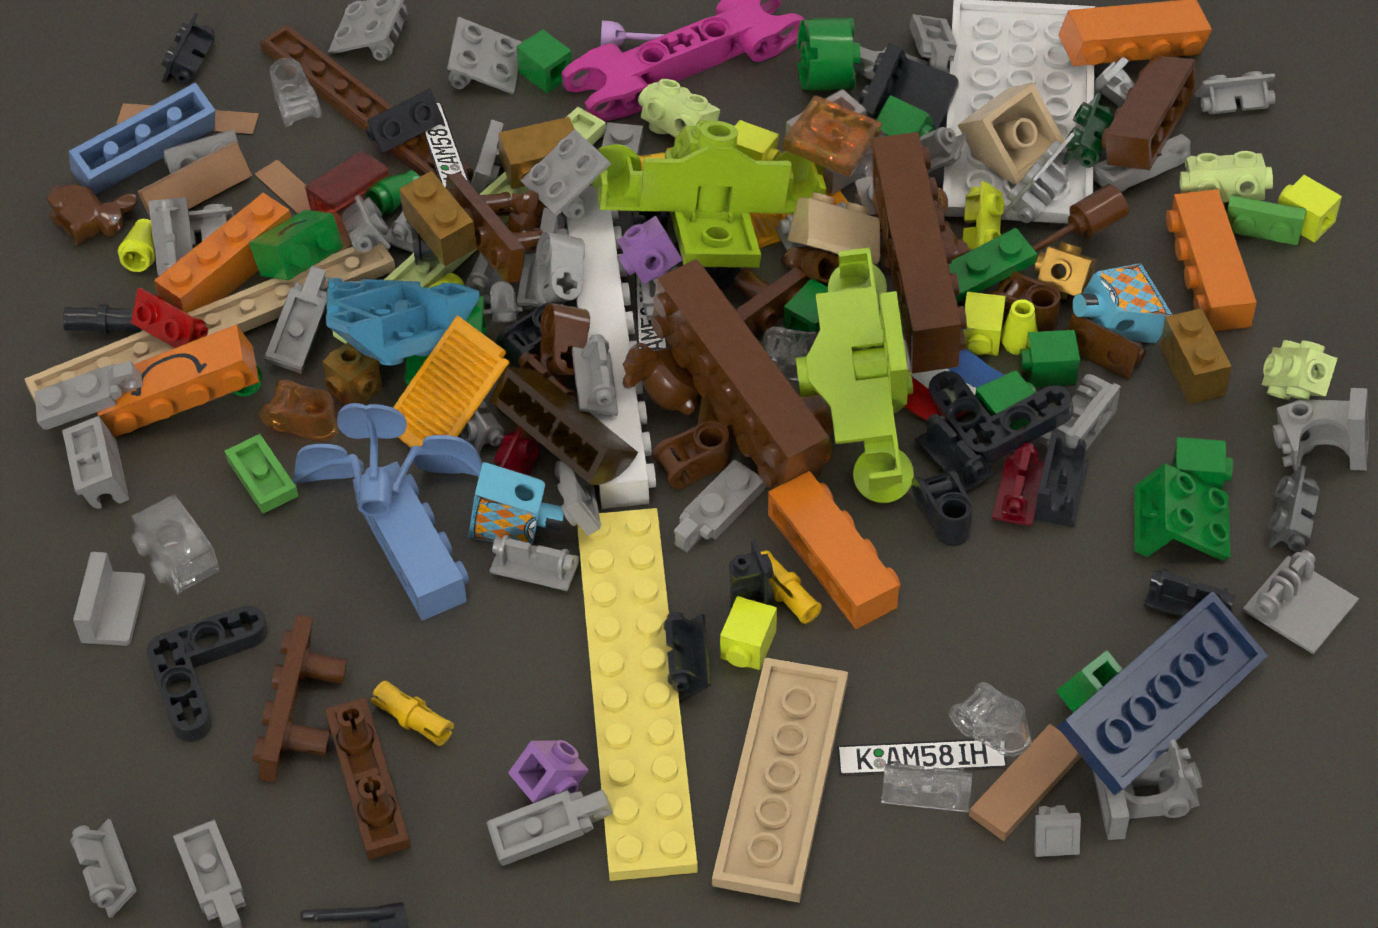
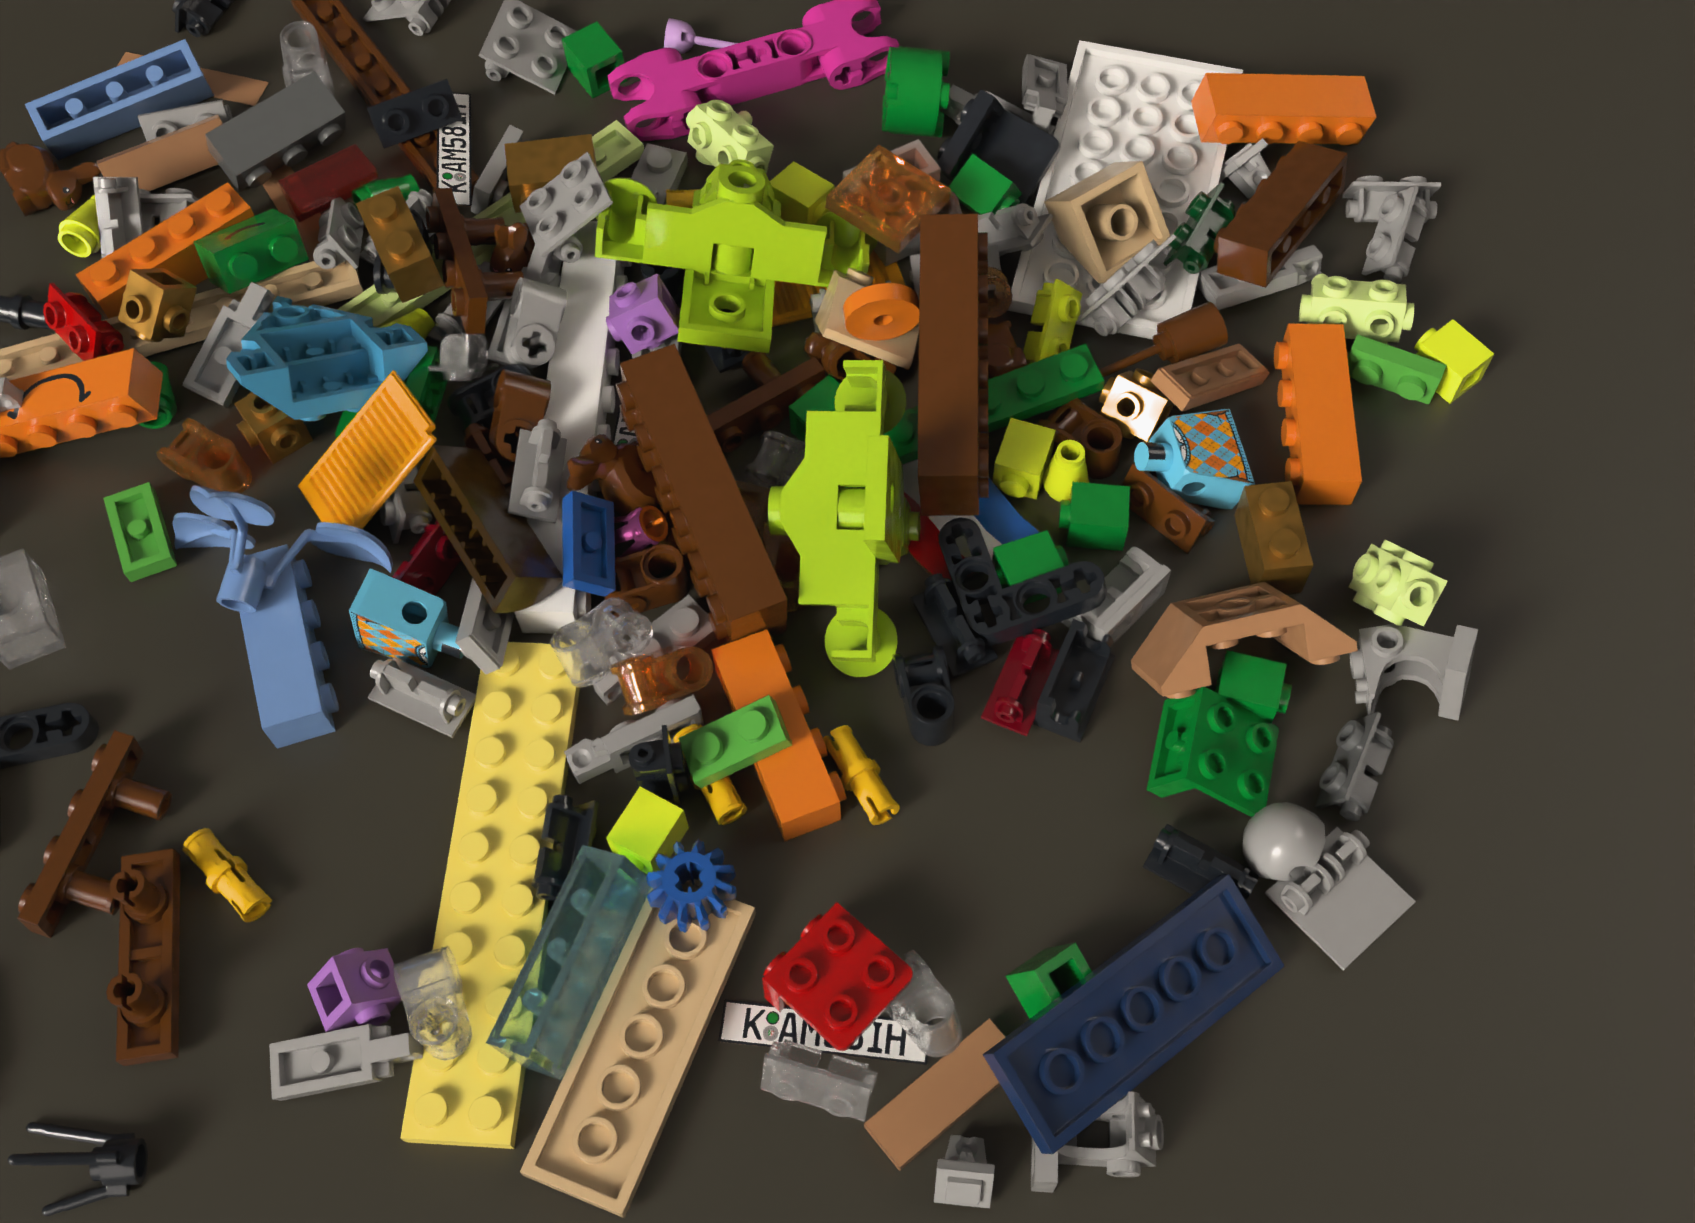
camera: 10 degrees right, 10 degrees up
none -> pearl gold brick [118,268,197,342]
none -> dark grey brick [205,71,346,192]
none -> clear piece [394,946,472,1060]
none -> clear light blue brick [486,845,651,1080]
none -> clear piece [550,598,653,687]
none -> blue plate [562,490,616,597]
none -> light grey hinge [564,695,705,784]
none -> clear orange piece [609,645,713,715]
none -> piece [614,505,668,557]
none -> blue gear [646,839,737,933]
none -> bright green plate [678,695,792,788]
none -> red bracket [762,902,913,1051]
none -> yellow pin [823,725,900,825]
none -> orange piece [843,283,919,341]
none -> medium nougat slope [1131,582,1358,699]
none -> medium nougat tile [1150,344,1269,412]
none -> light grey hair [1243,802,1326,881]
none -> light grey hinge [1361,186,1428,283]

